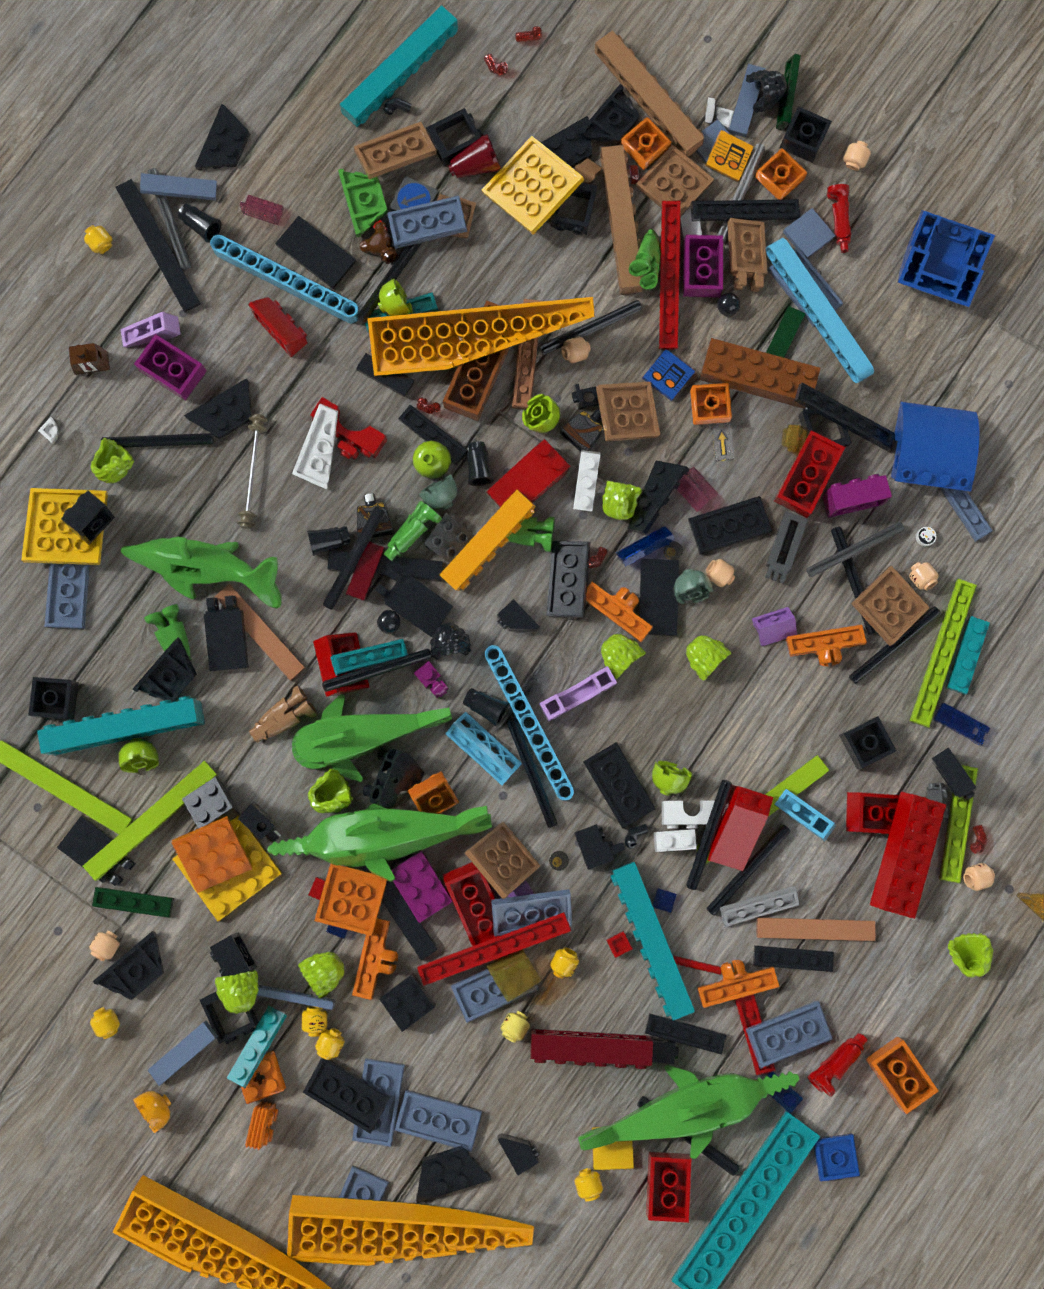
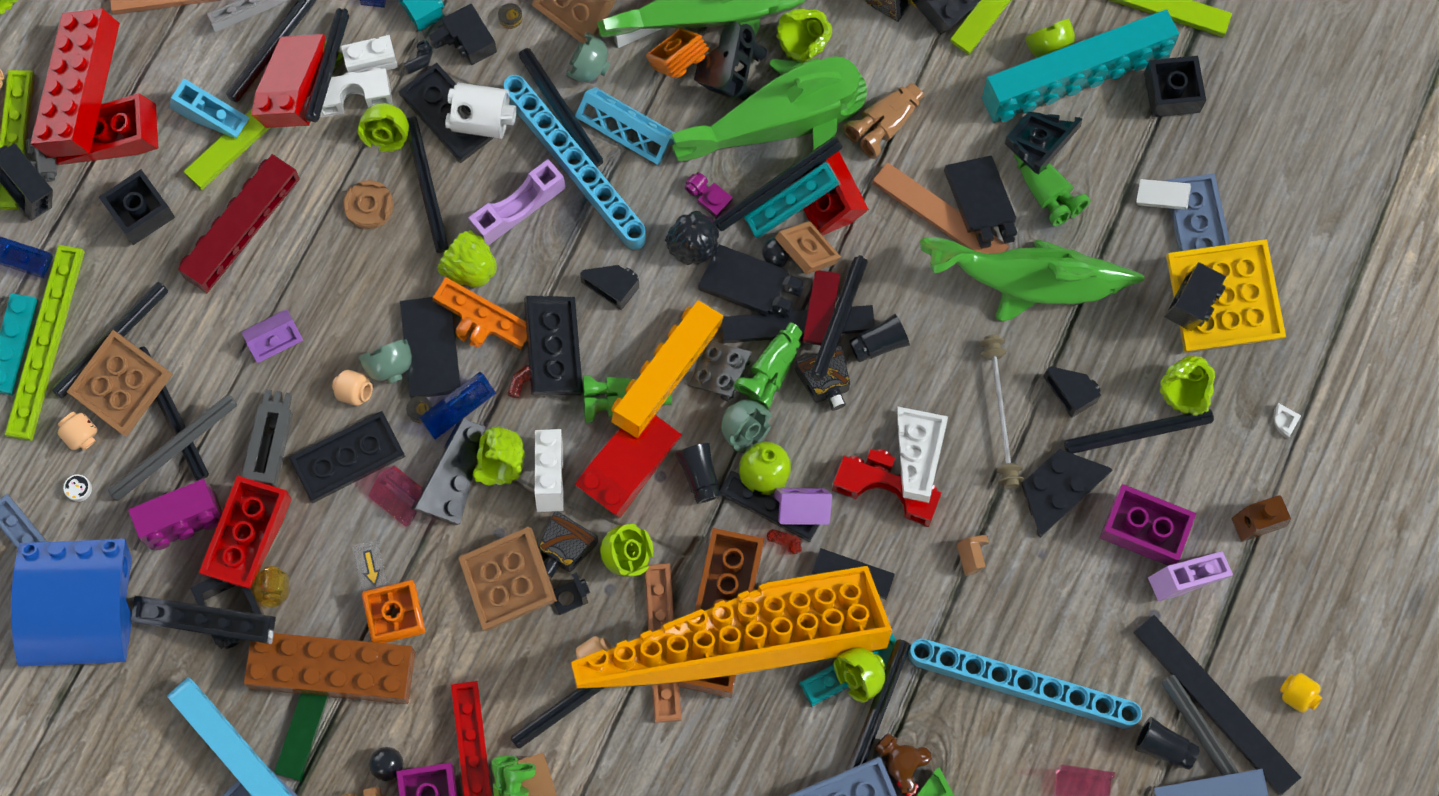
camera: 170 degrees right, 10 degrees down
red slope [248,297,308,357] -> none
black tile [275,216,356,289] -> none
black plant [463,688,509,726] -> none
blue tile [642,349,695,401] -> none
lime hair [686,635,731,681] -> none
orange plate [786,625,867,667] -> none
none -> dark red brick [178,154,300,293]
none -> medium nougat tile [343,180,394,229]
none -> black axle [407,116,449,253]
none -> white cylinder [445,82,516,139]
none -> sand green cylinder [565,32,610,83]
none -> medium lavender panel [774,488,832,525]
none -> medium nougat tile [775,221,841,275]
none -> medium nougat tile [957,535,989,576]
none -> black slope [1043,366,1101,418]
none -> white tile [1136,179,1191,210]

